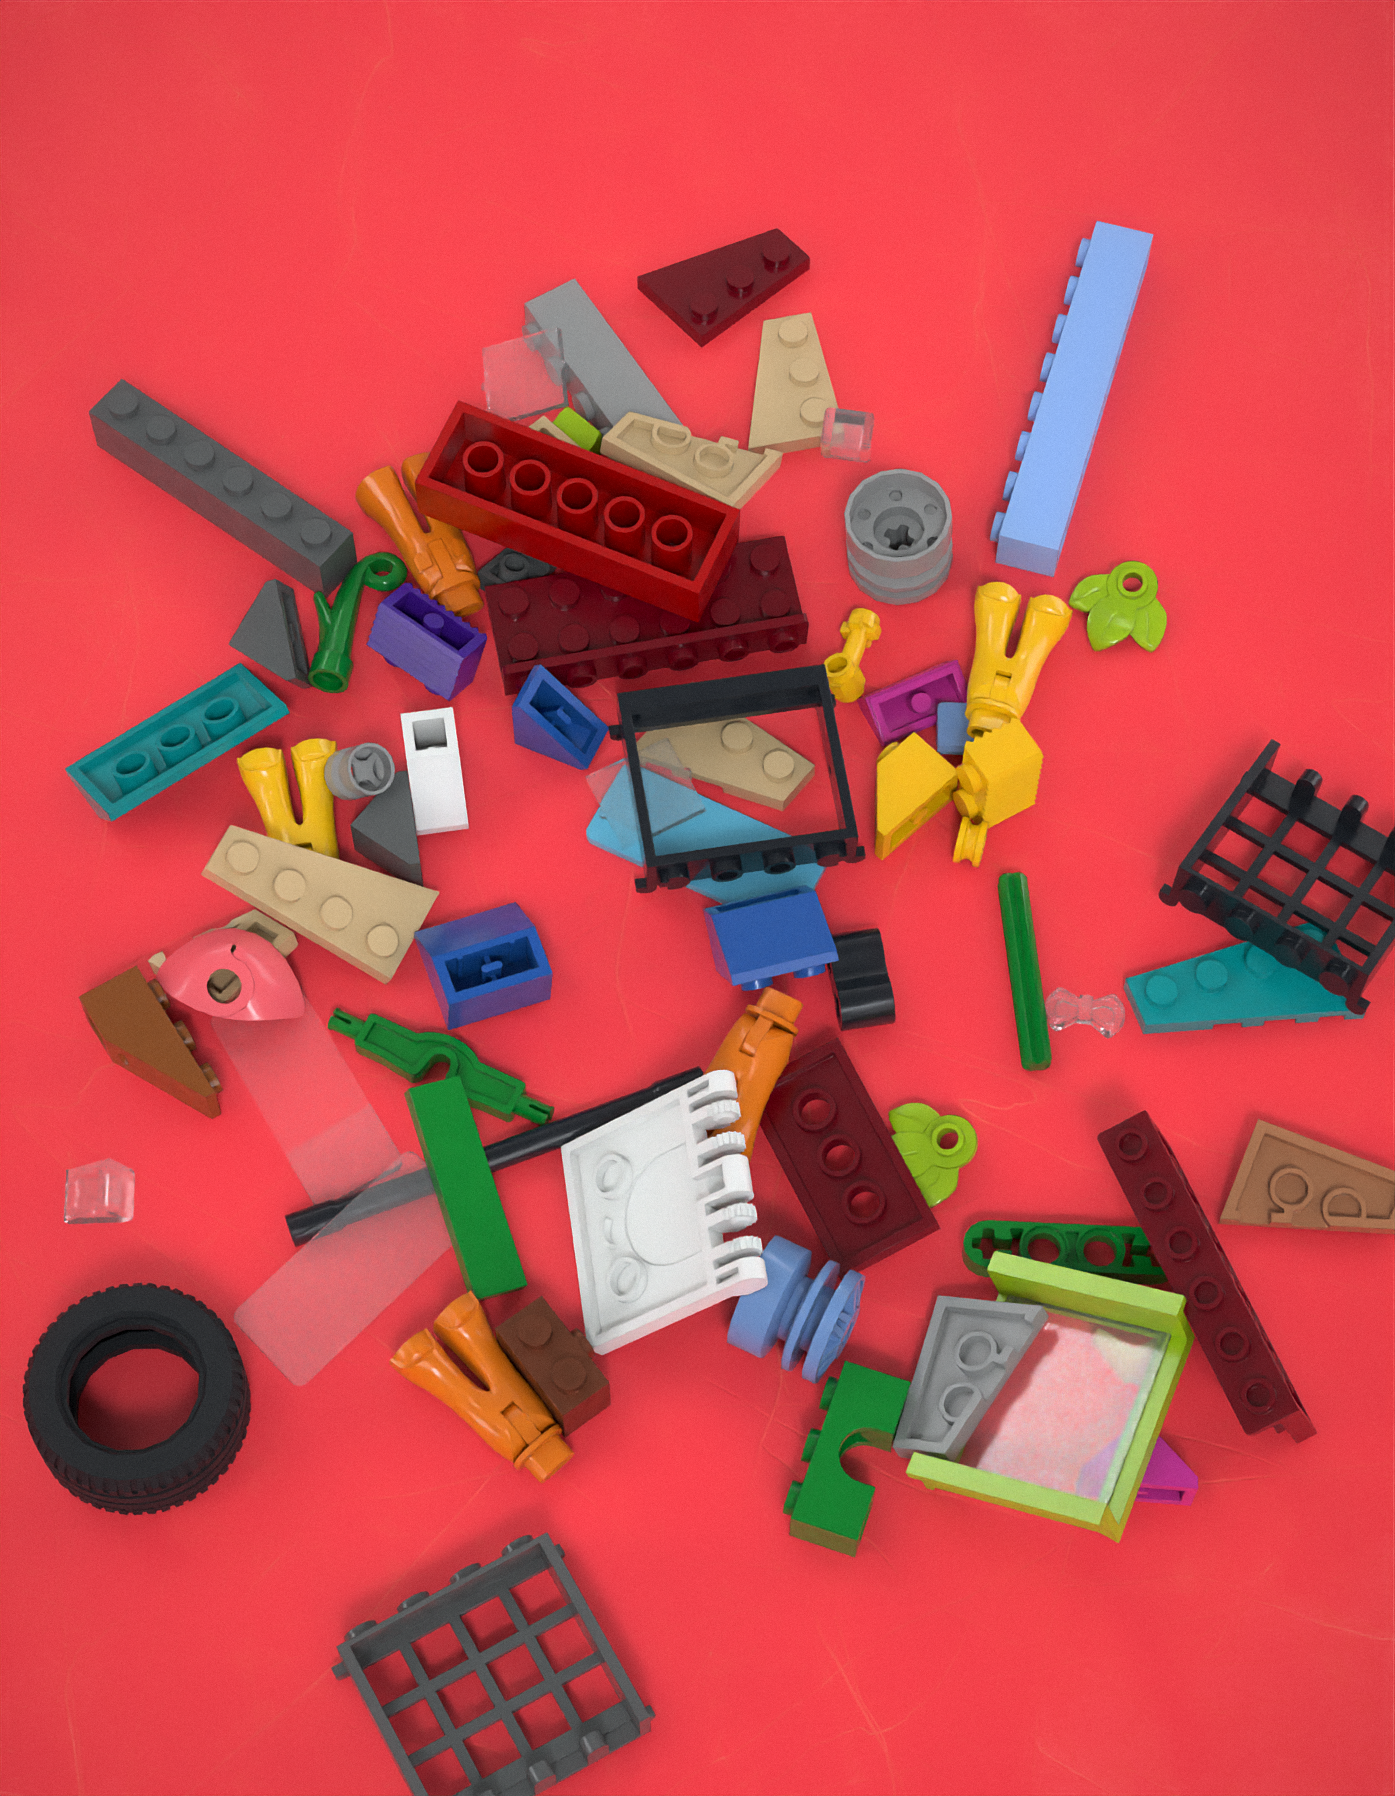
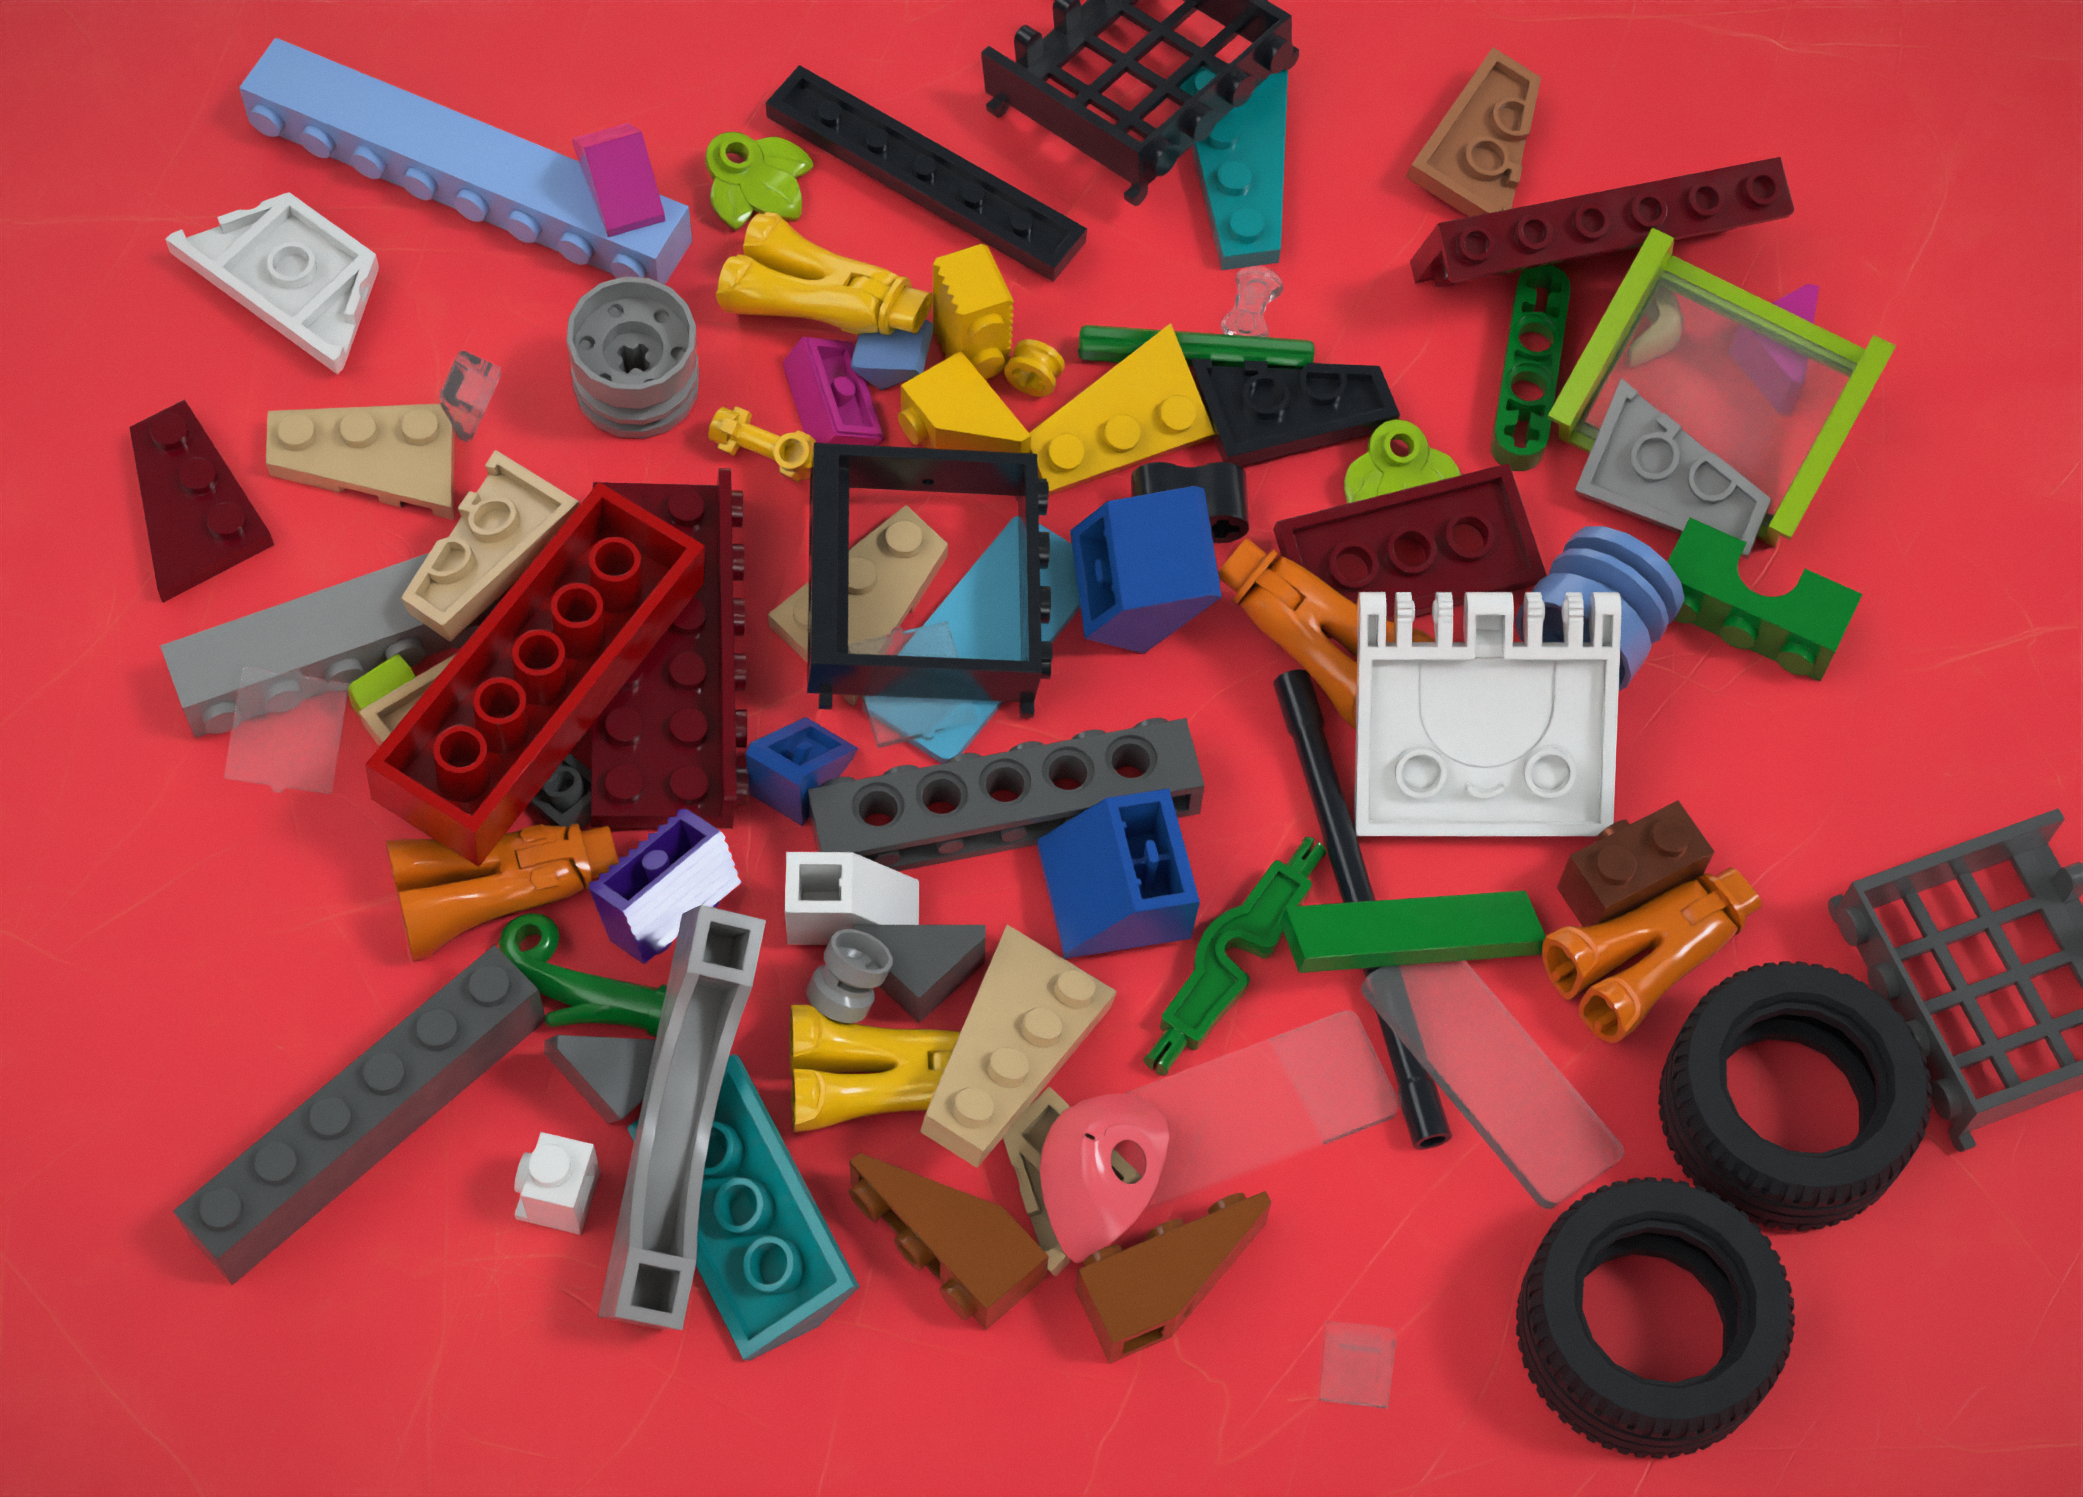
camera: 85 degrees left, 0 degrees up
none -> white wing [165,192,379,374]
none -> white brick [514,1132,601,1235]
none -> dark pink slope [572,123,665,237]
none -> light grey arch [598,905,766,1330]
none -> black plate [765,65,1087,282]
none -> dark grey brick [808,718,1205,871]
none -> dark orange slope [849,1153,1049,1330]
none -> yellow wing [1029,323,1215,496]
none -> black wing [1189,358,1400,466]
none -> black tyre [1658,961,1932,1231]

